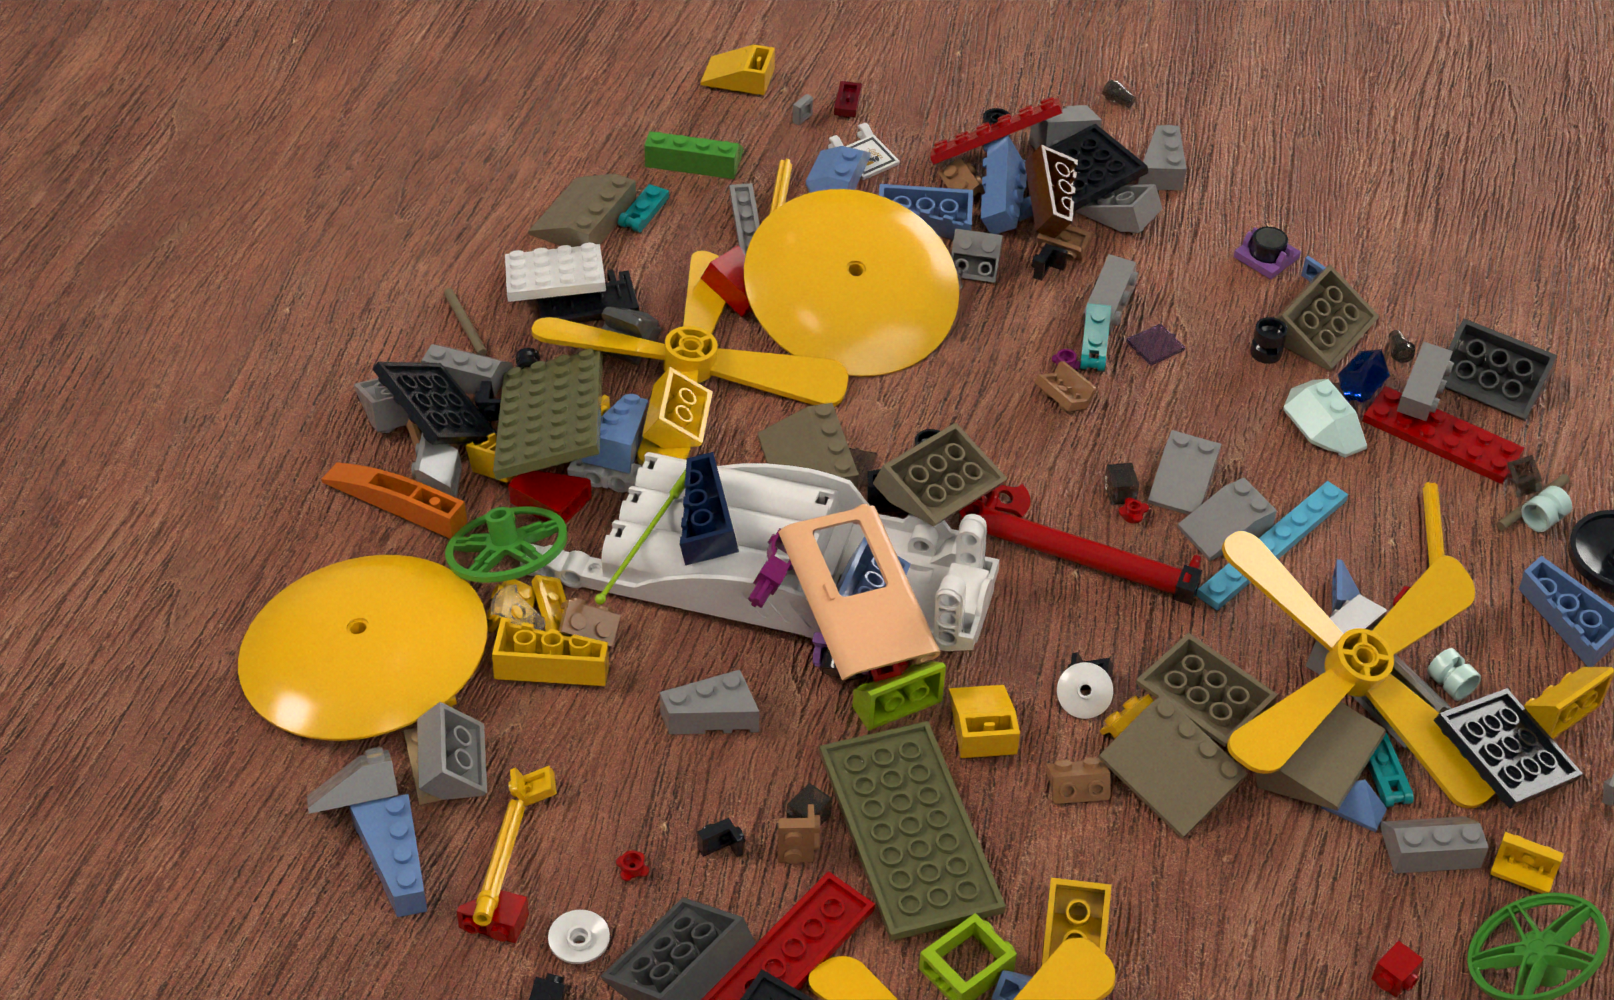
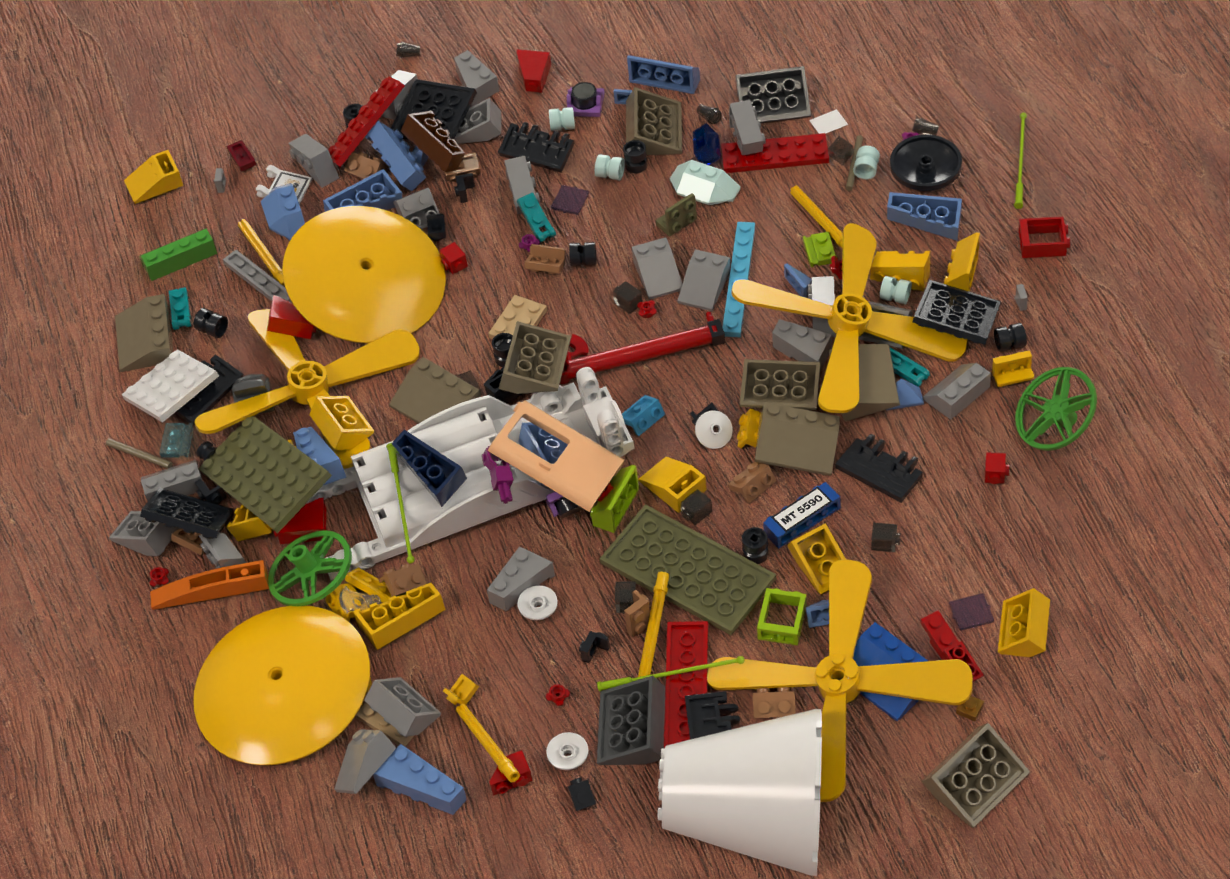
camera: 30 degrees left, 5 degrees up
none -> red plate [149,567,169,587]
none -> clear light blue plate [160,423,194,458]
none -> black wheel [193,308,228,338]
none -> light grey wedge [288,134,339,188]
none -> black bracket [427,214,446,241]
none -> red brick [439,242,468,275]
none -> tan plate [488,295,547,339]
none -> black hinge [498,122,575,173]
none -> red slope [516,49,551,93]
none -> white dish [517,585,558,620]
none -> light aqua wheel [549,107,575,131]
none -> black wheel [569,242,597,266]
none -> light aqua wheel [594,154,625,181]
none -> lime piece [597,656,745,692]
none -> dark azure bracket [622,395,665,436]
none -> medium blue slope [627,55,700,94]
none -> yellow axle [638,572,669,677]
none -> olive bracket [655,193,697,237]
none -> clear smoke brick [681,489,712,525]
none -> black wheel [742,527,768,564]
none -> brick [763,482,841,549]
none -> light grey wedge [772,319,832,370]
none -> lime plate [803,232,836,267]
none -> white sticker [809,109,848,134]
none -> black hinge [835,434,923,503]
none -> yellow wedge [870,251,930,291]
none -> clear smoke brick [871,522,901,552]
none -> black wheel [994,323,1027,352]

